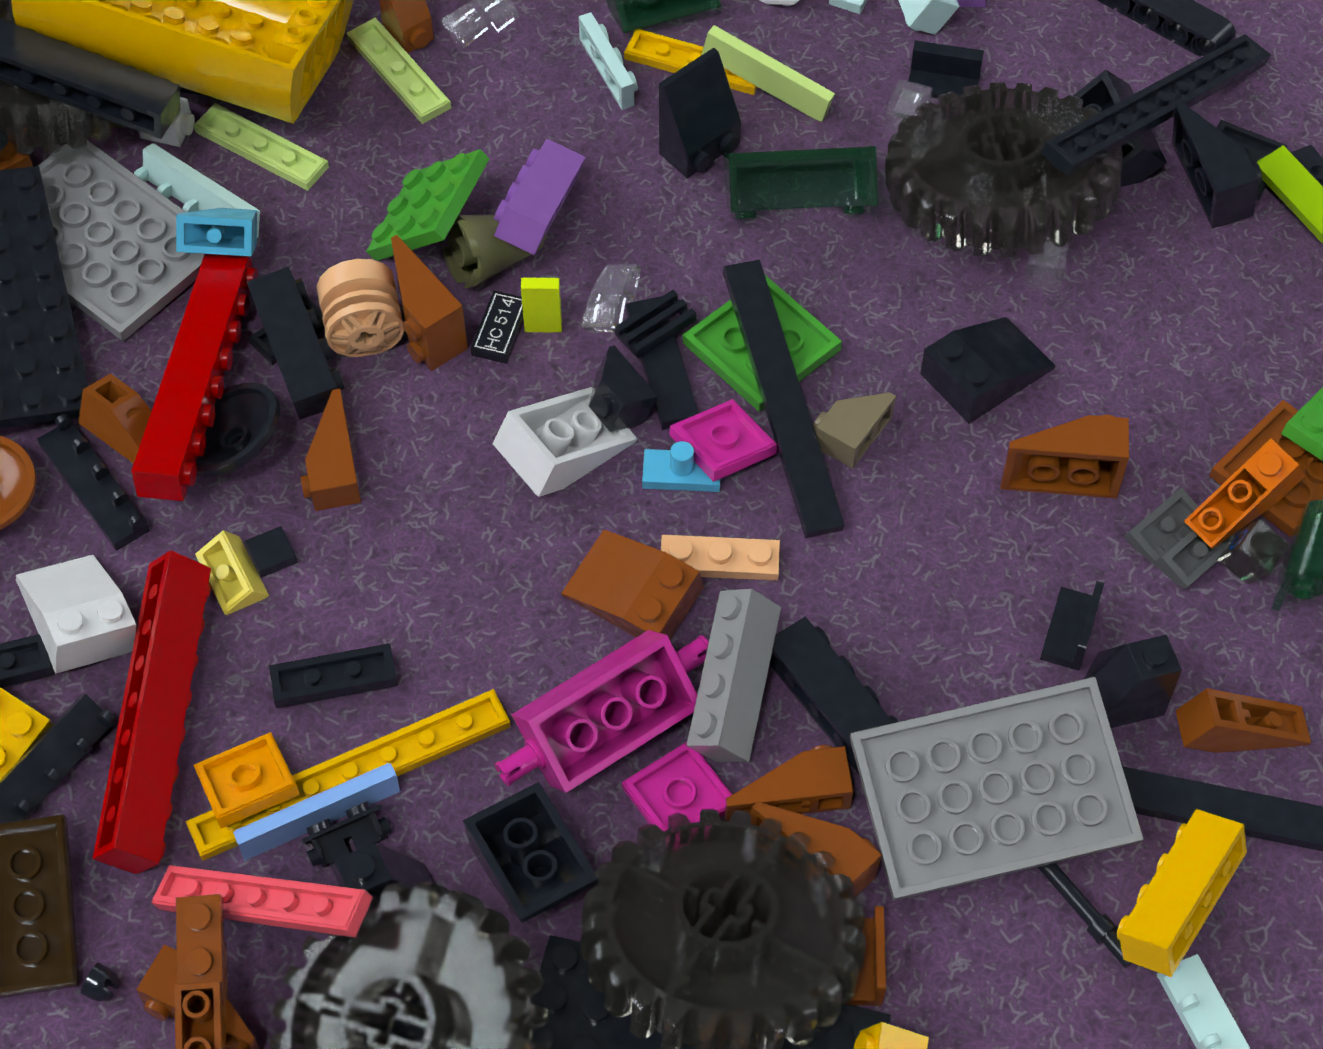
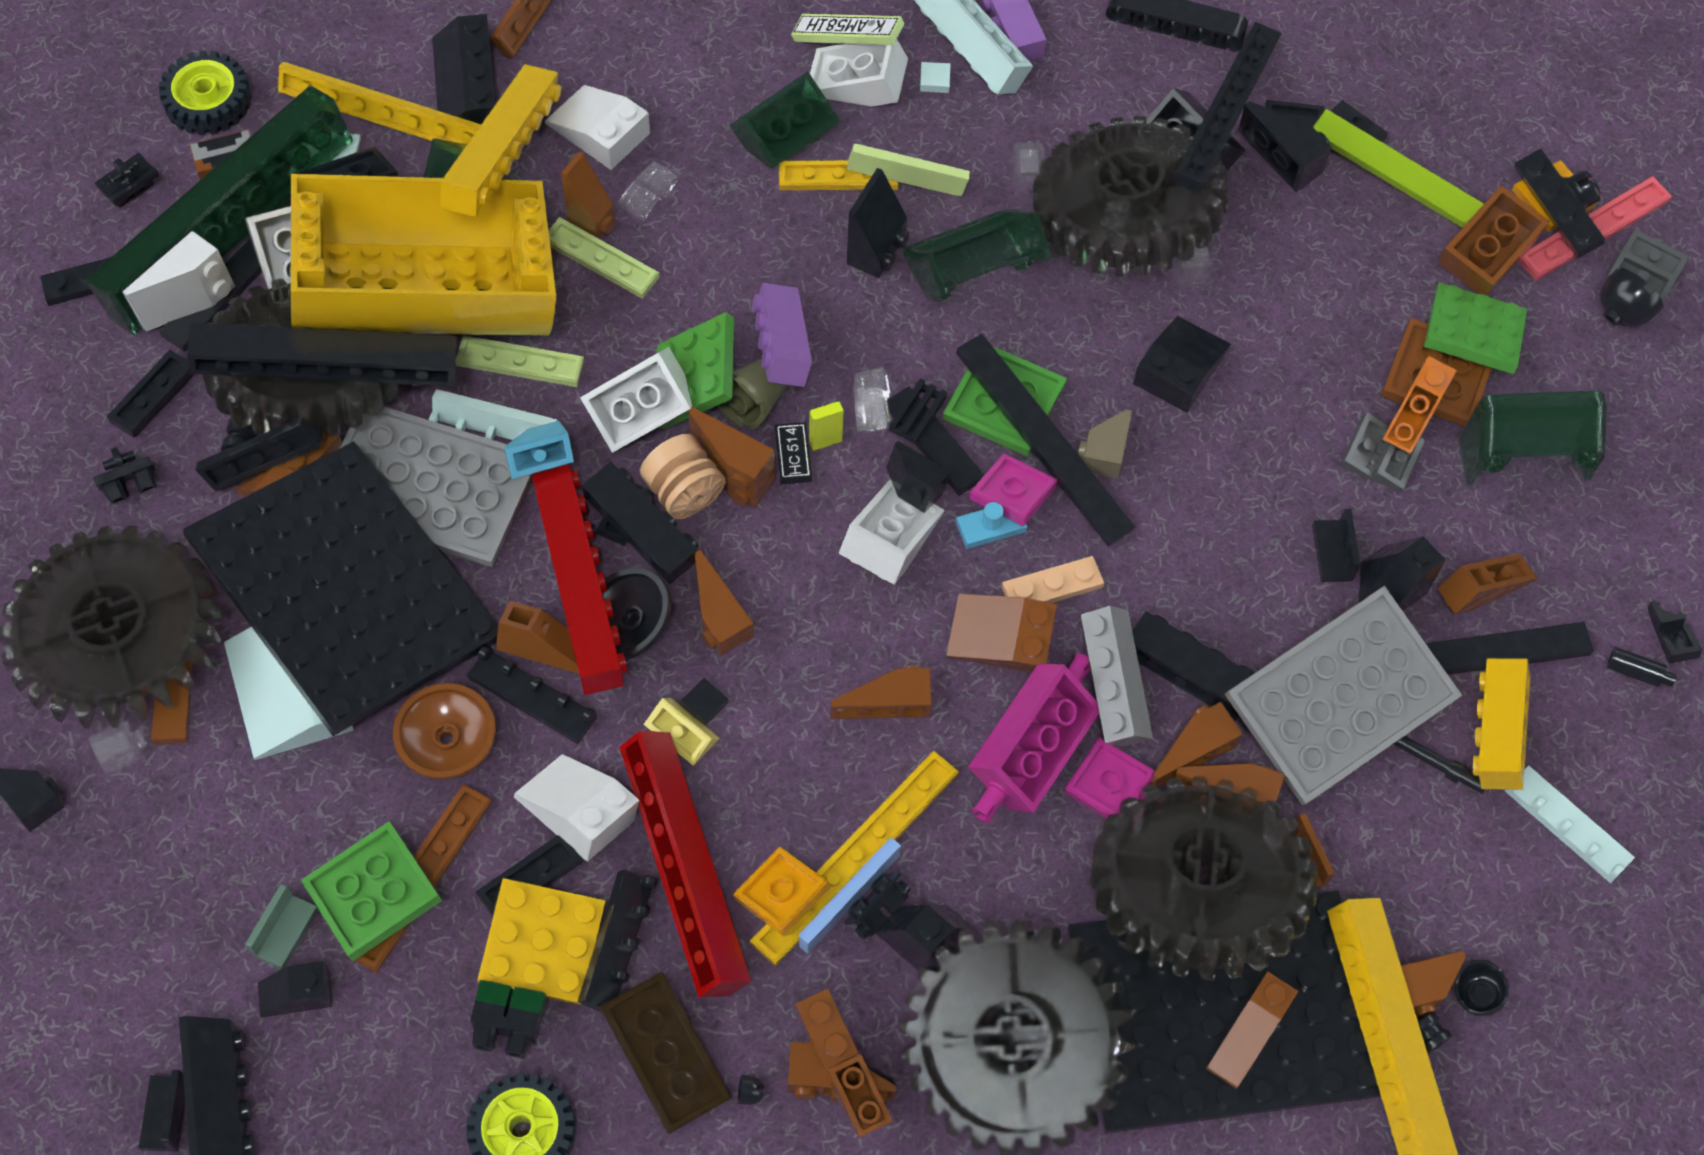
camera: 25 degrees left, 5 degrees up
coral tile [151,865,373,938] -> none
black plate [269,643,398,708] -> none
black slope [463,782,599,923] -> none
light aqua plate [579,12,638,110] -> none
black panel [906,40,984,104] -> none
dark orange slope [1000,414,1129,499] -> none
clear smoke brick [1217,519,1290,584] -> none
none -> white slope [580,347,692,453]
none -> dark orange slope [830,665,932,719]

